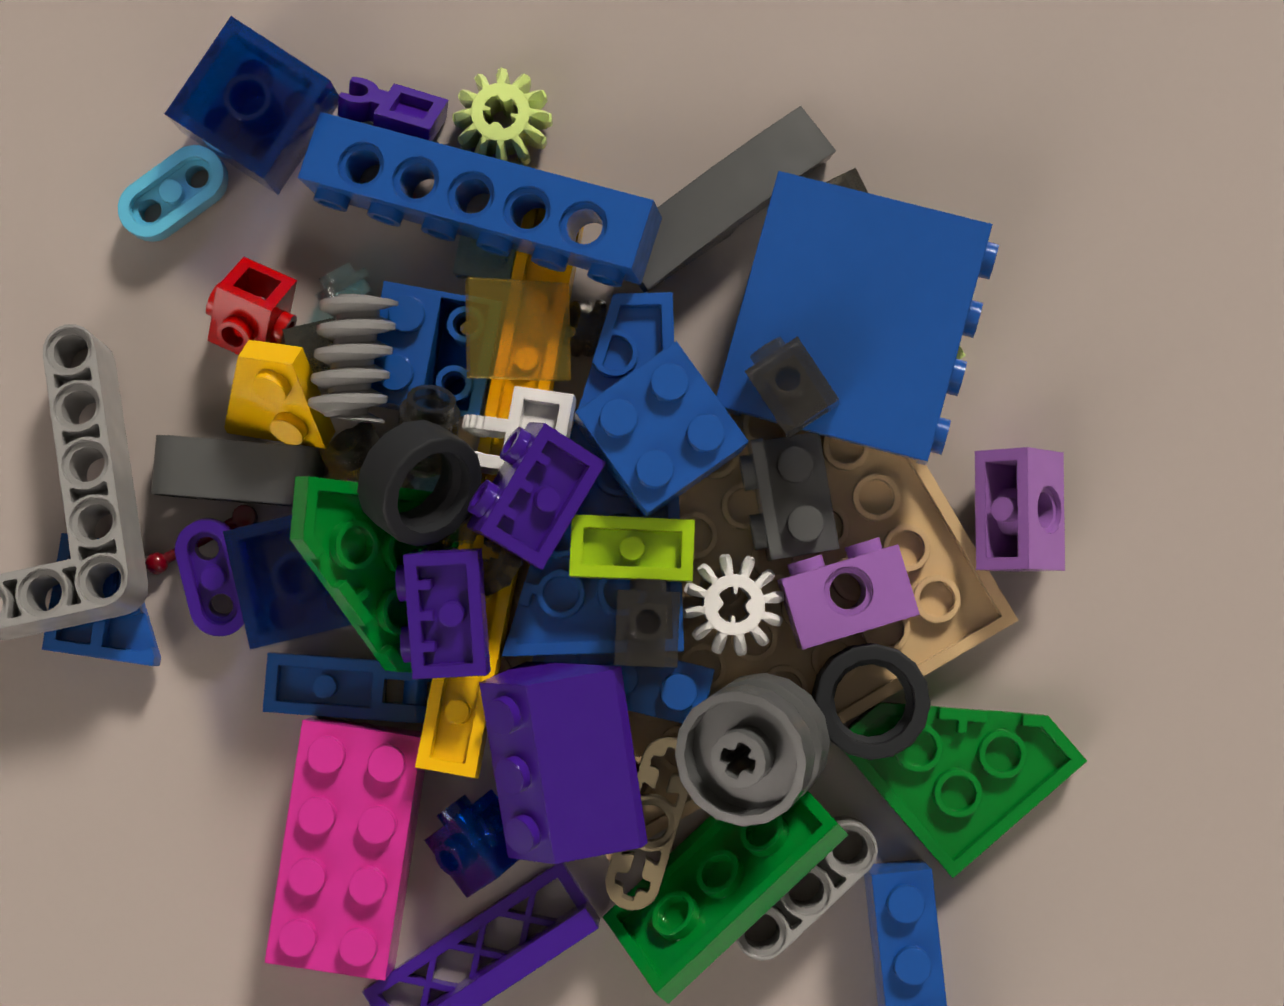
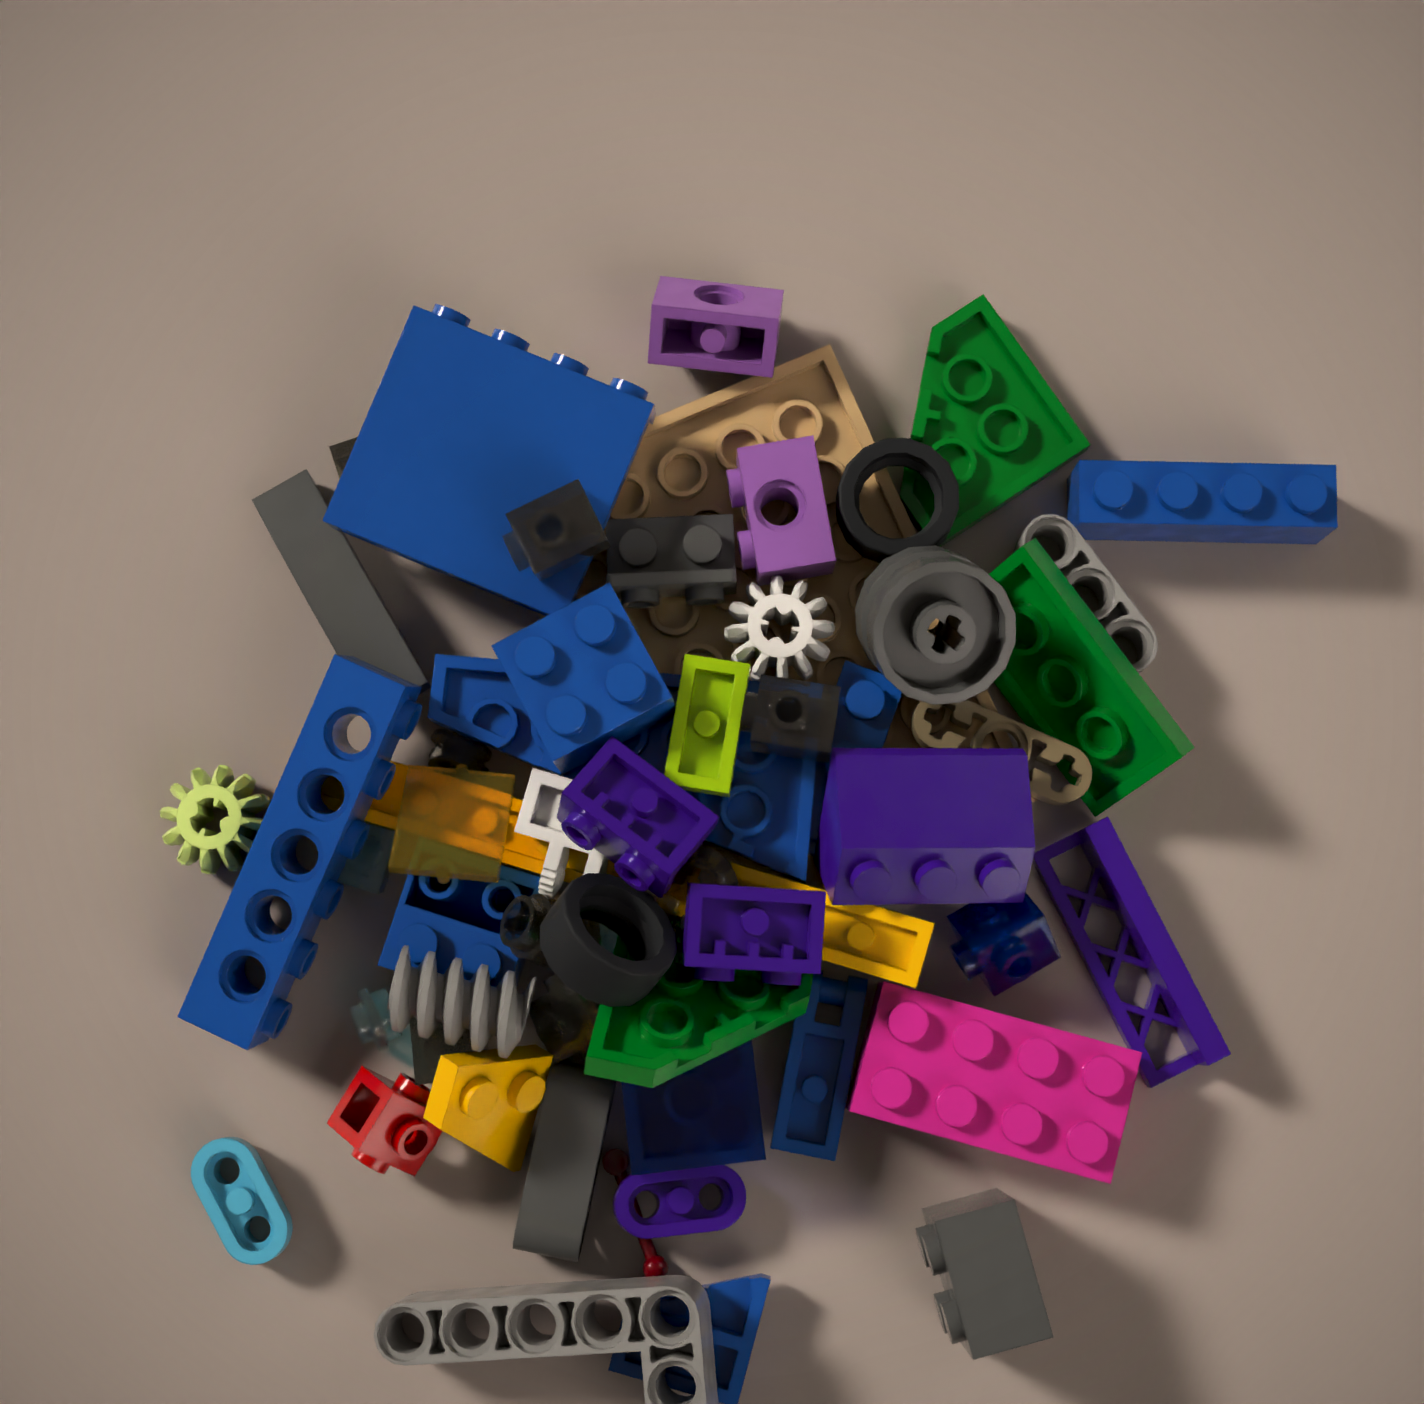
camera: 85 degrees left, 5 degrees down
clear blue brick [164,16,339,195] -> none
dark purple plate [337,77,449,141] -> none
none -> dark grey brick [915,1188,1054,1360]

